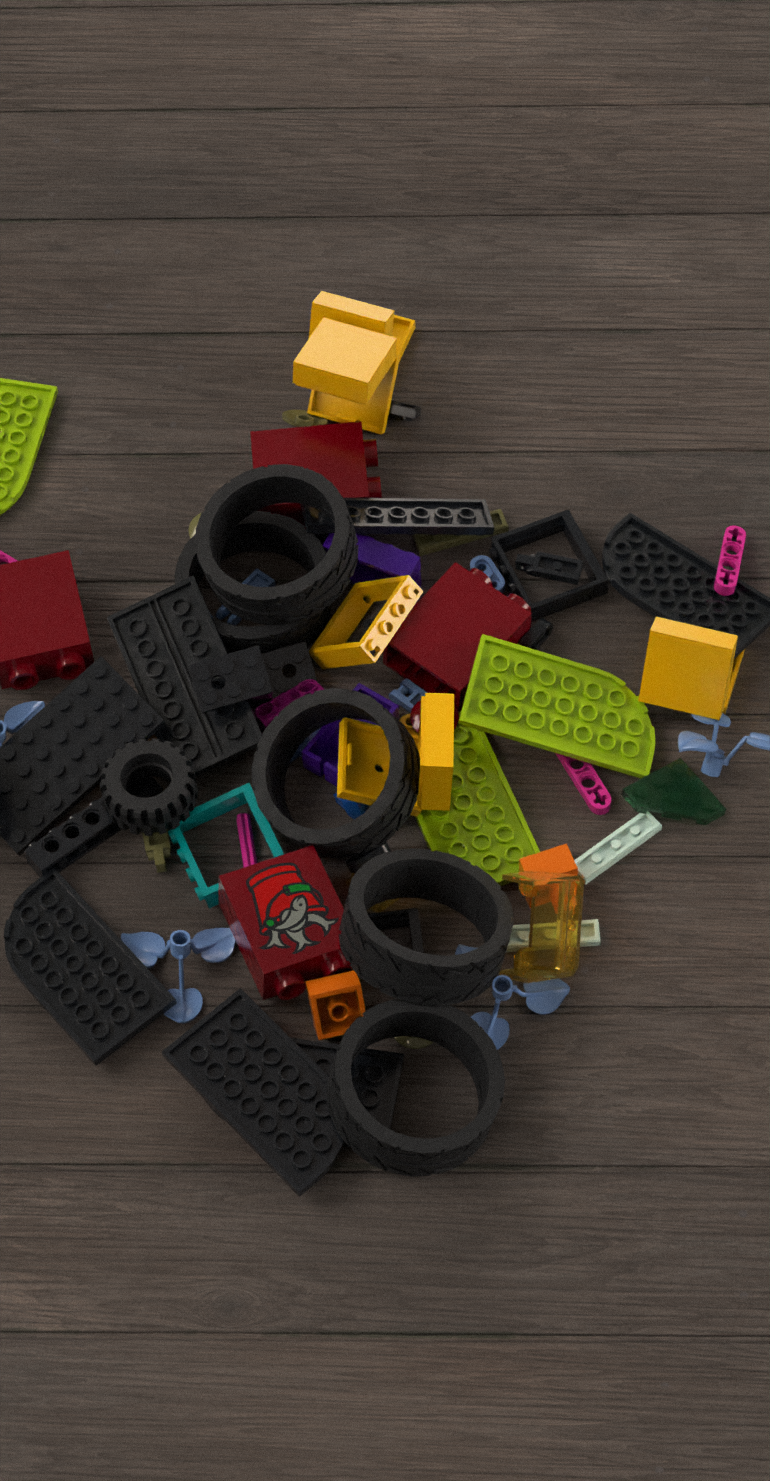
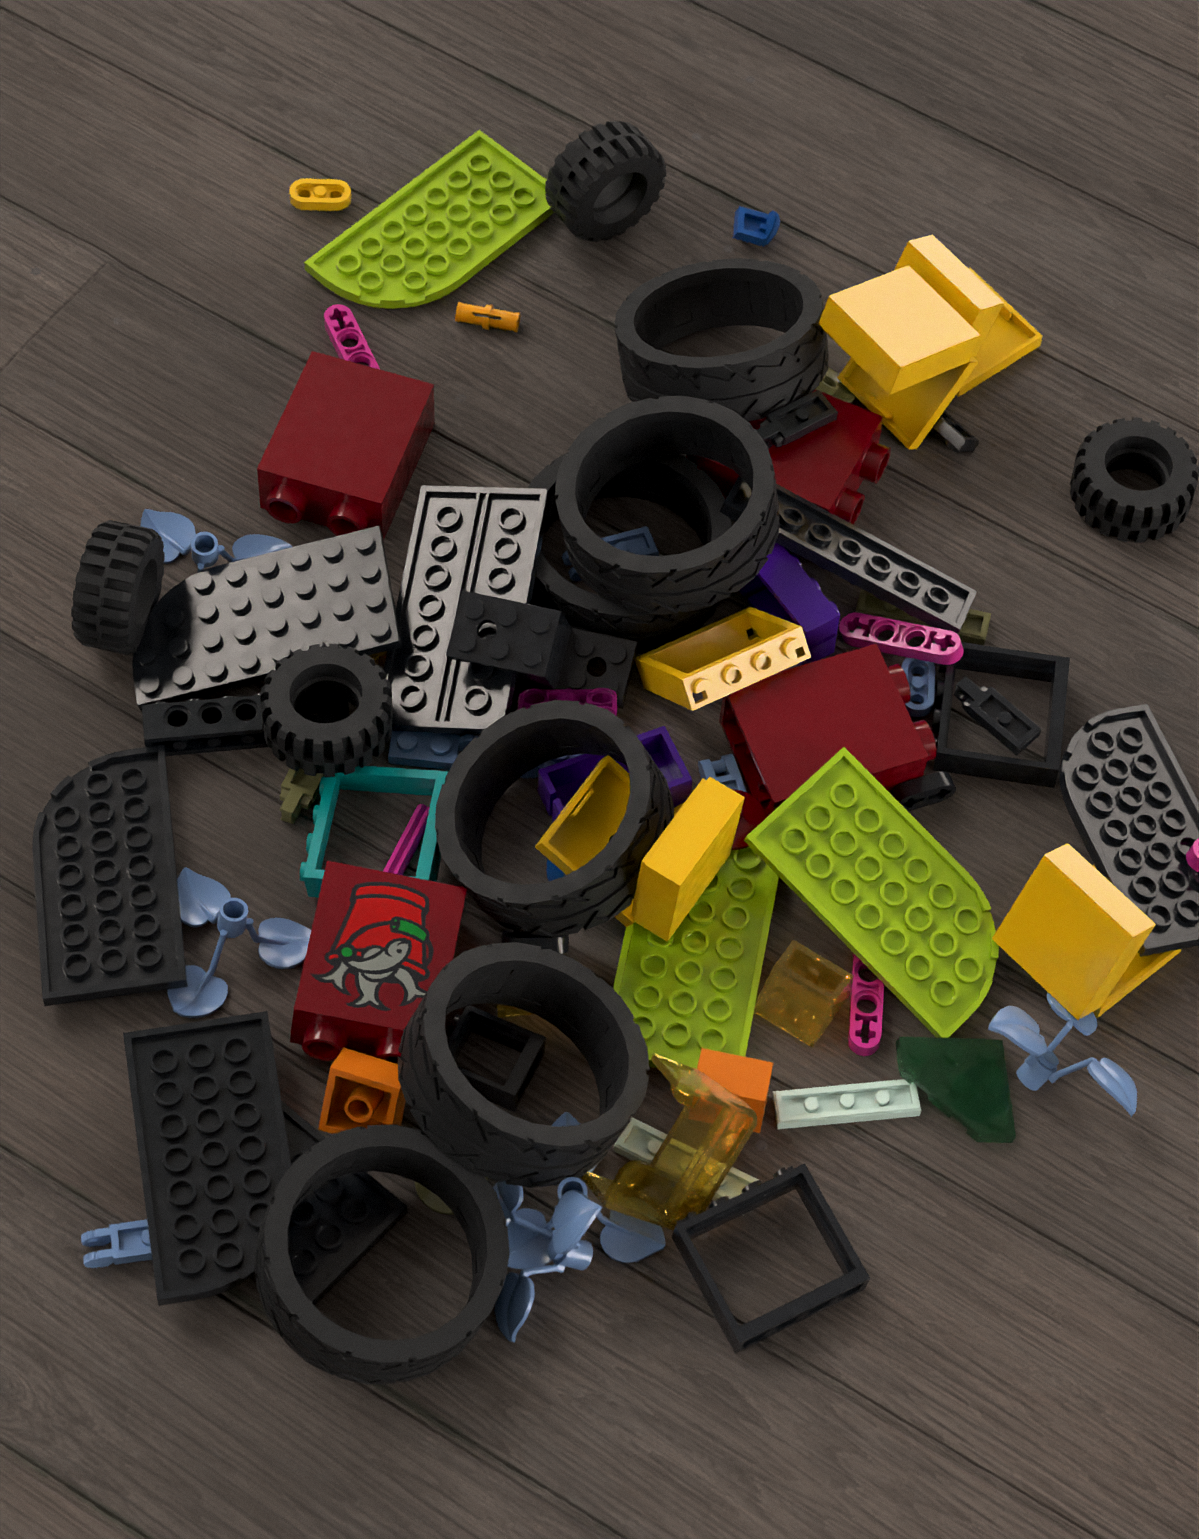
camera: 25 degrees right, 0 degrees up
none -> medium blue hinge [81,1219,152,1268]
none -> medium blue hinge [388,731,479,770]
none -> light orange pin [455,302,521,332]
none -> medium blue plant [493,1181,602,1342]
none -> black tyre [545,121,666,242]
none -> black tyre [615,258,829,422]
none -> black window [672,1163,870,1354]
none -> blue plate [733,206,780,246]
none -> clear yellow slope [754,940,854,1047]
none -> black hinge [757,390,838,449]
none -> dark pink beam [839,613,964,665]
none -> black tyre [1070,417,1199,543]

